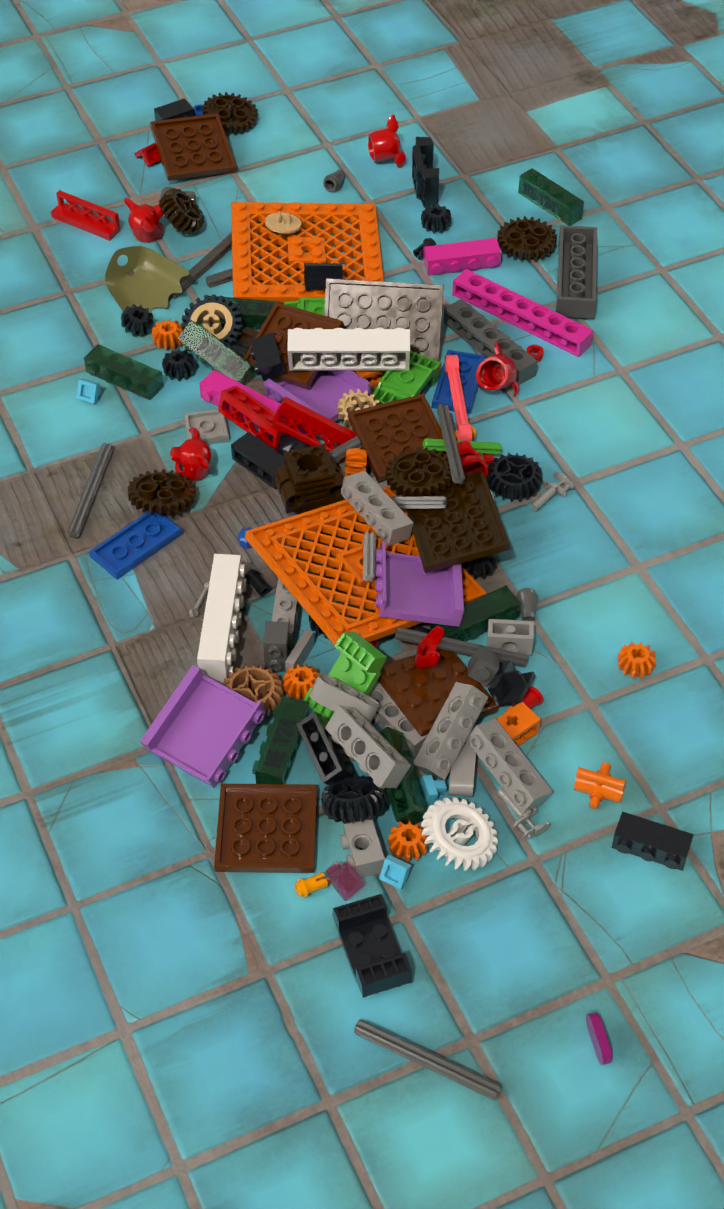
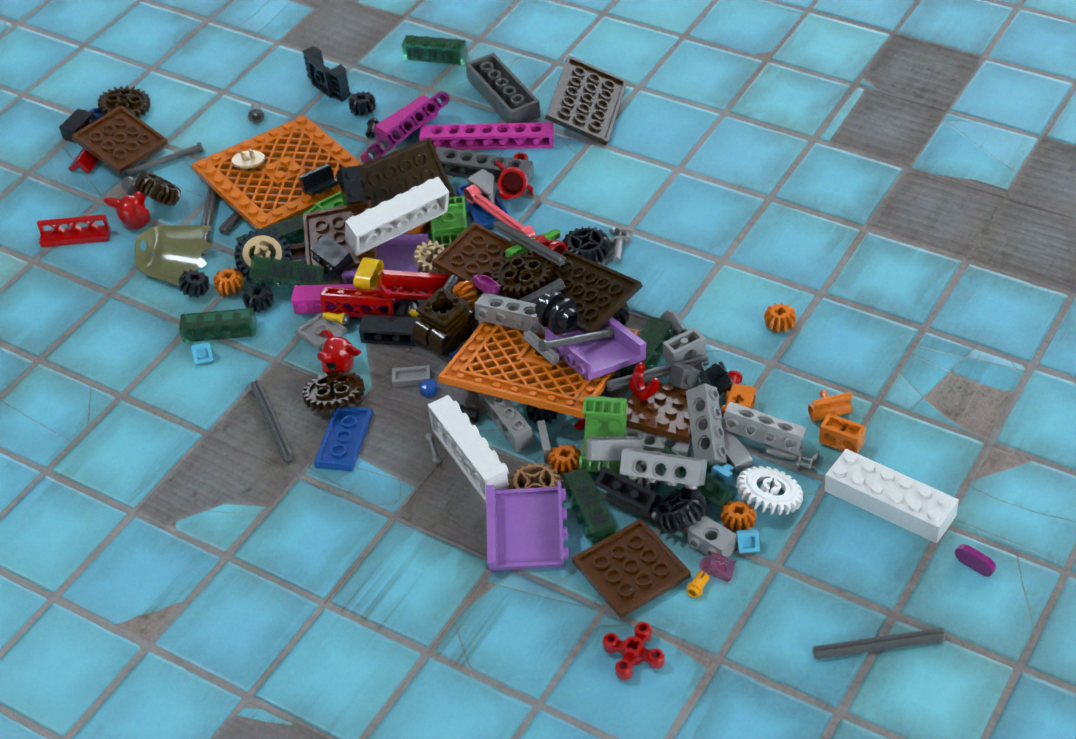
camera: 30 degrees left, 5 degrees down
dark grey brick [263,621,290,672] -> none
black plate [332,894,412,998] -> none
red piece [368,115,406,168] -> none
dark brown gear [497,216,557,262] -> none
black brick [611,811,694,871] -> none
none -> dark grey bar [125,142,204,177]
none -> yellow piece [322,312,350,325]
none -> black brick [338,166,365,205]
none -> yellow beam [353,257,384,290]
none -> magenta beam [361,91,450,163]
none -> light grey tile [392,365,431,387]
none -> light grey slope [467,169,496,204]
none -> magenta tile [472,274,500,294]
none -> black piece [535,292,580,334]
none -> dark grey bar [538,327,614,352]
none -> piece [545,55,627,145]
none -> red gear [602,622,665,680]
none -> orange brick [819,413,866,454]
none -> white brick [824,449,959,544]

